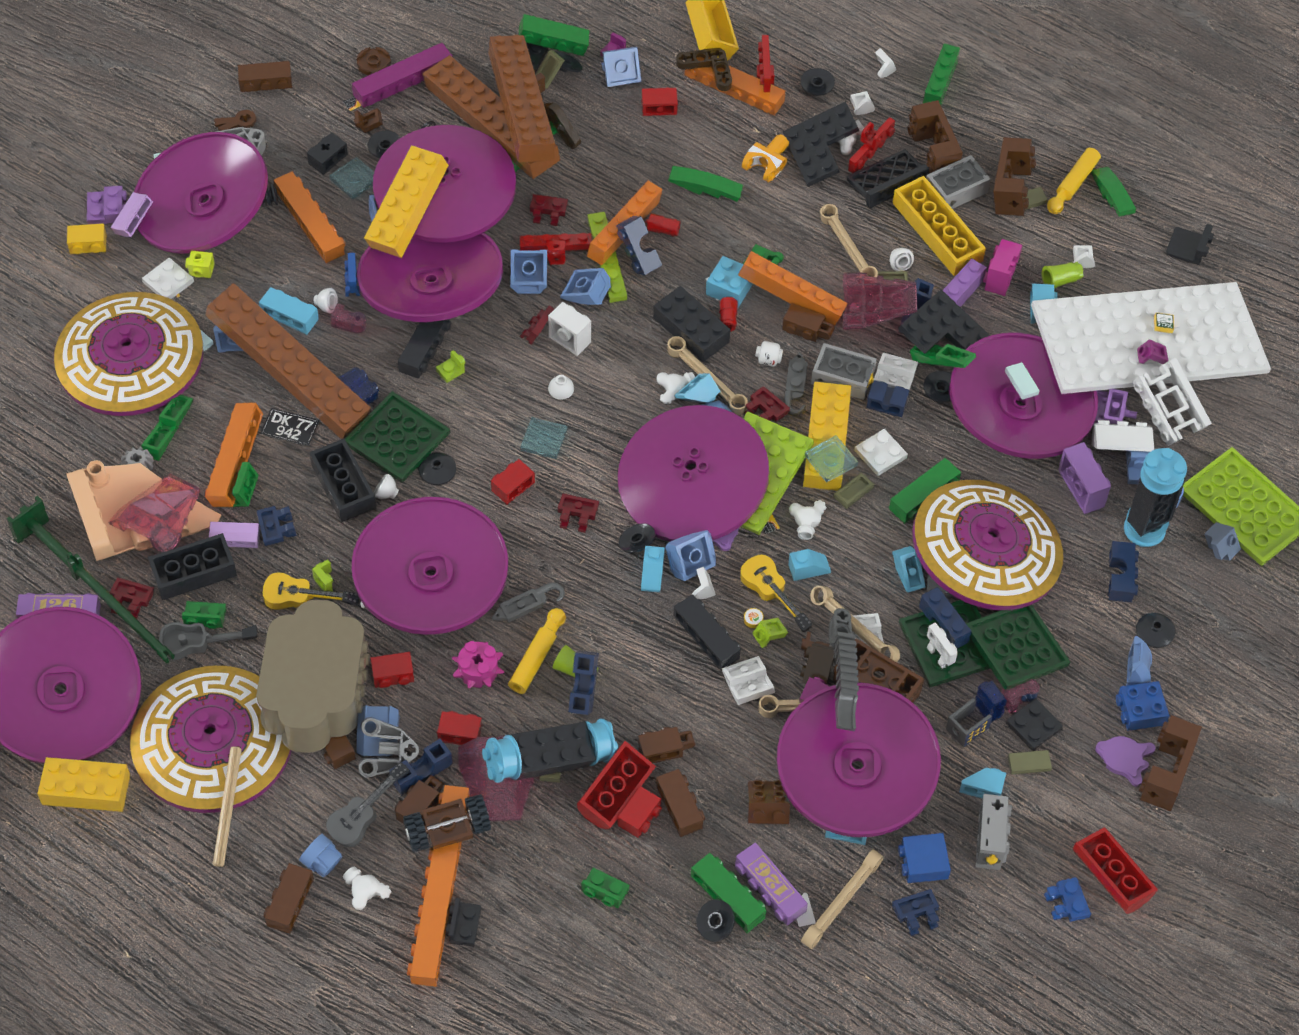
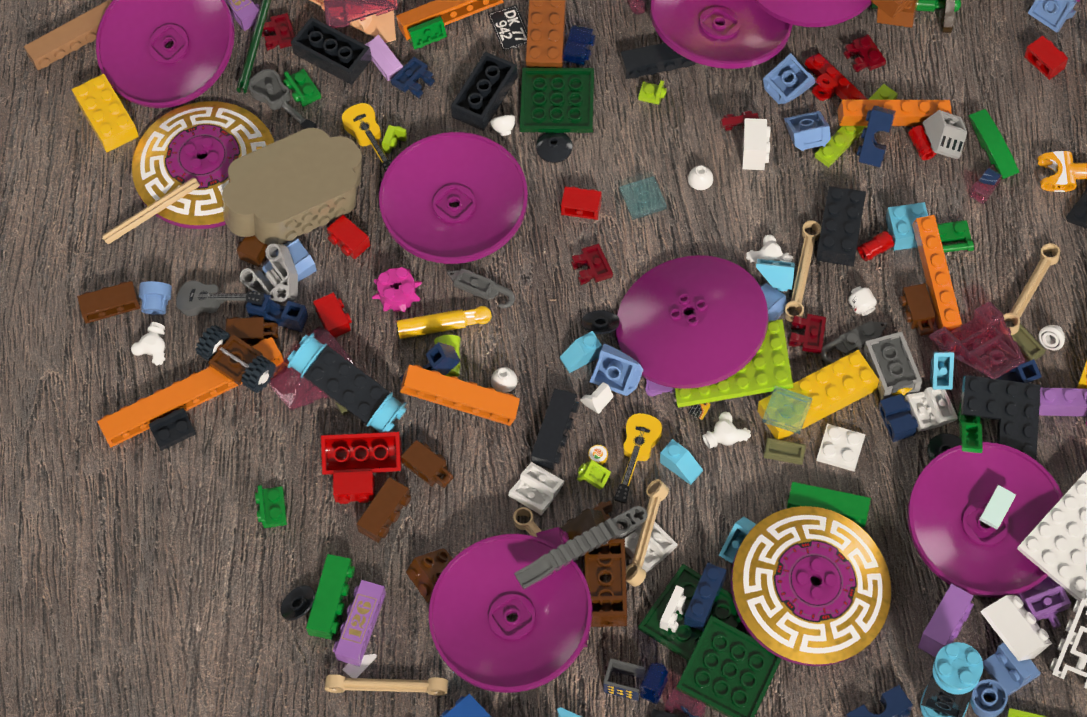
camera: 60 degrees right, 5 degrees up
none -> orange brick [400,364,520,426]
none -> white brick [491,367,518,393]
none -> light grey slope [923,110,967,159]
none -> medium azure slope [930,352,954,390]
none -> clear pink leg [969,168,1002,205]

